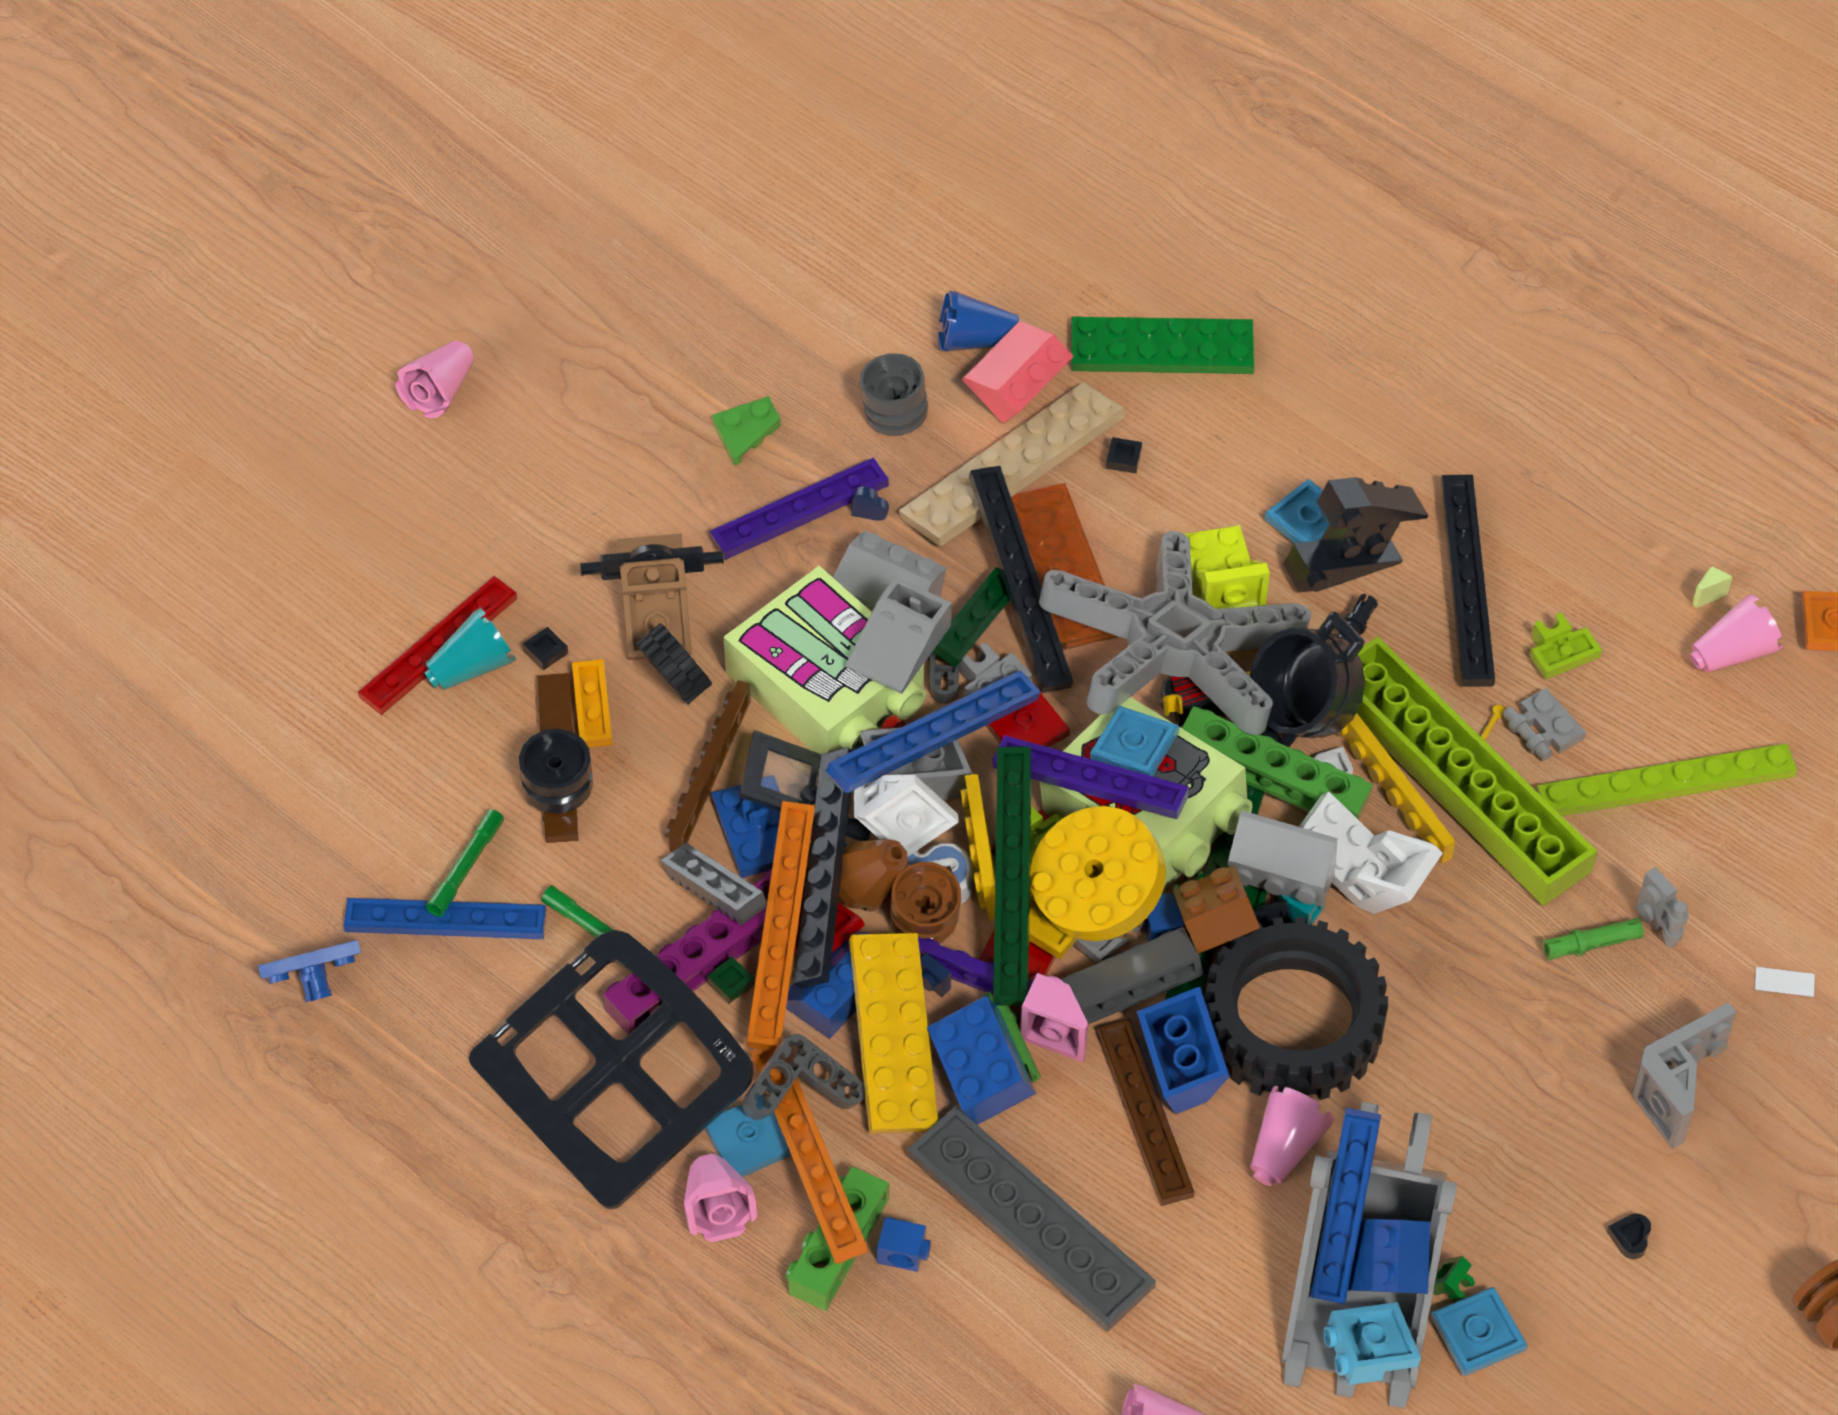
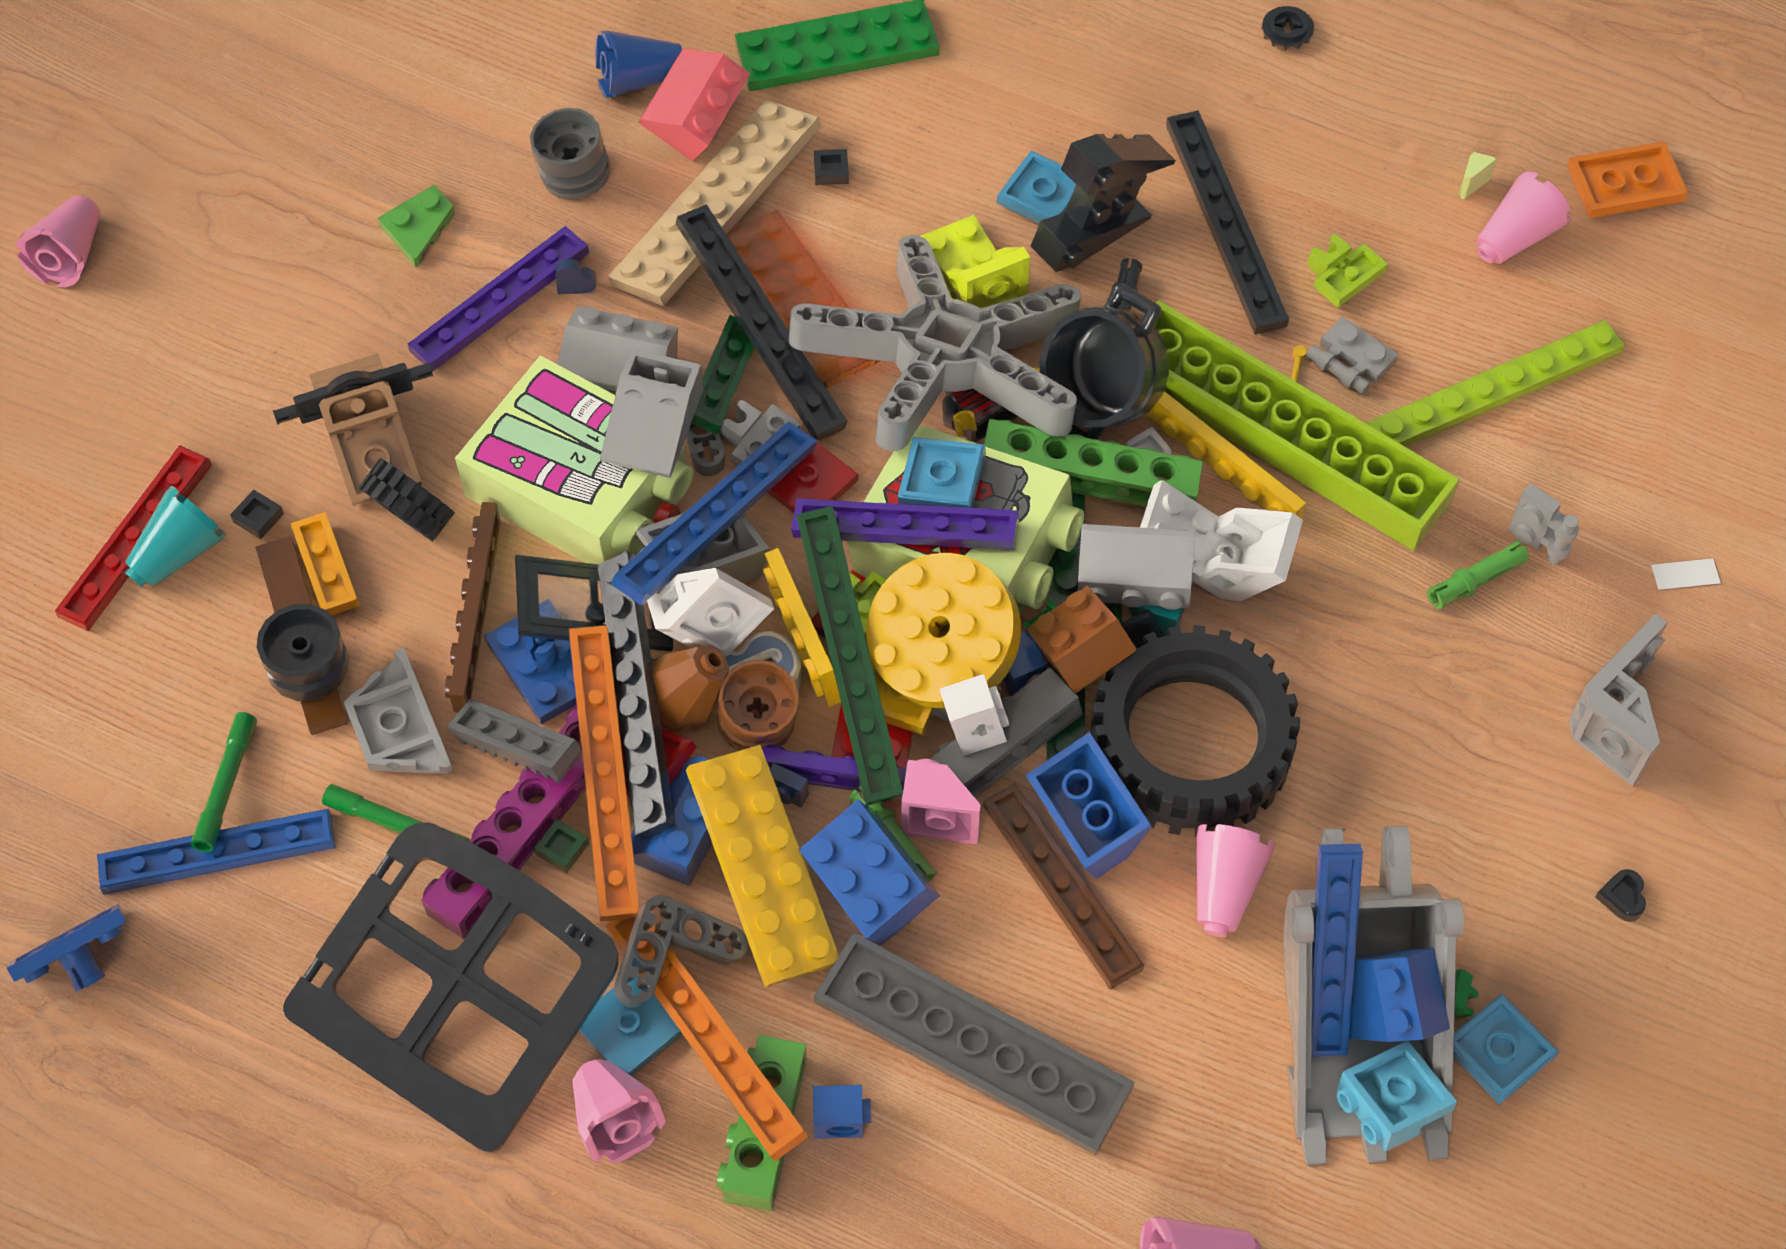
camera: 15 degrees left, 5 degrees up
none -> light grey wing [344,647,453,774]
none -> white brick [940,674,1009,756]
none -> black gear [1261,6,1314,51]

